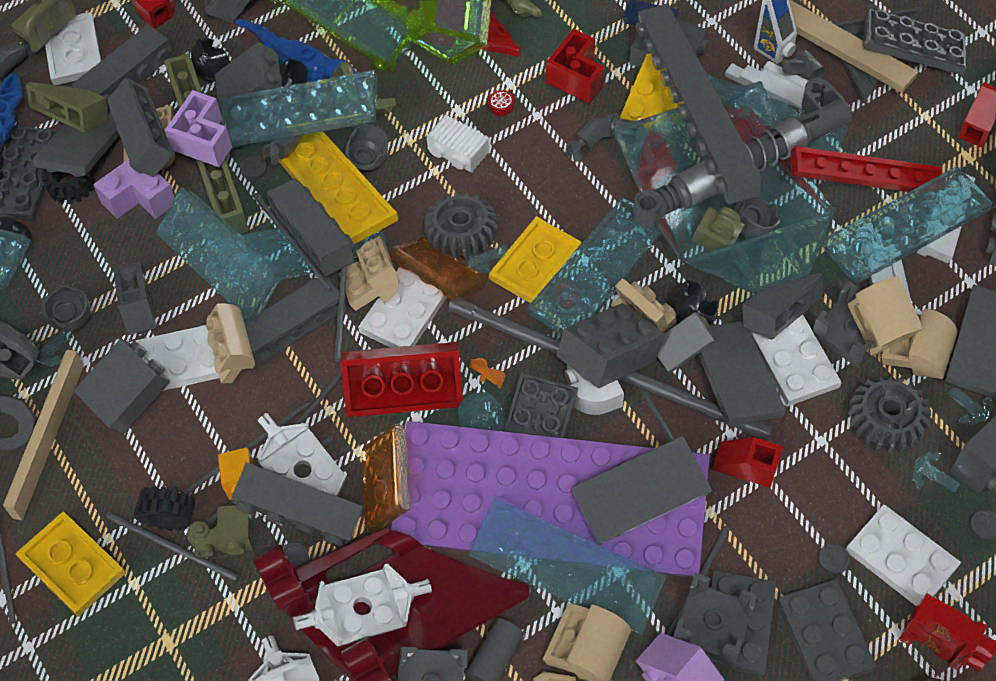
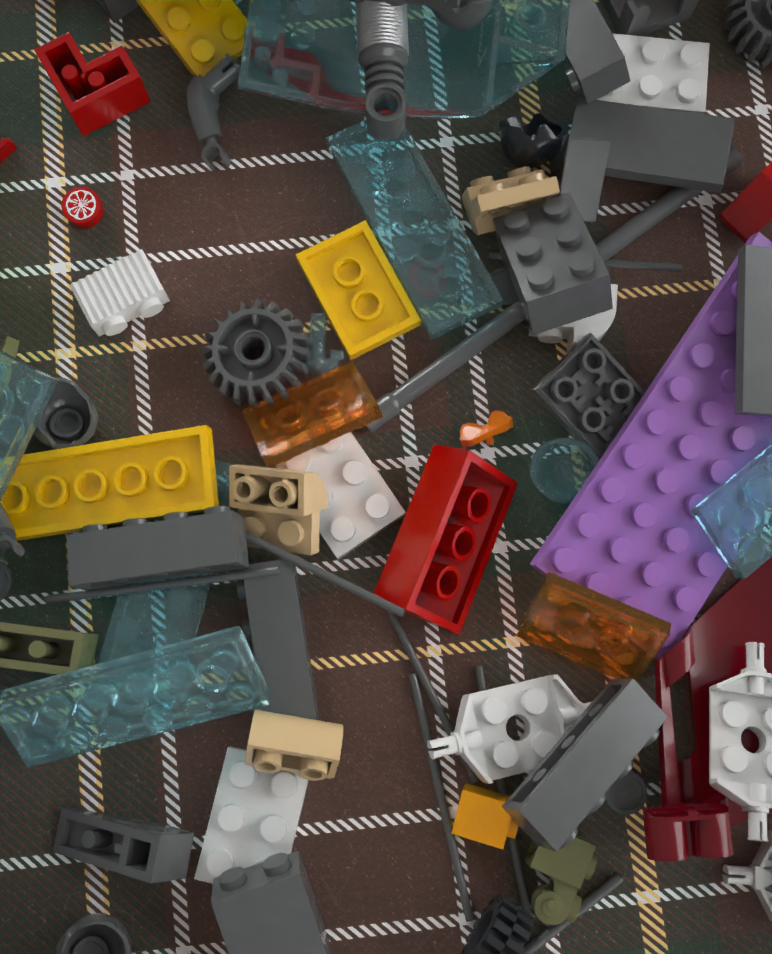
camera: 65 degrees left, 20 degrees up
olive brick [691,207,745,256] -> none

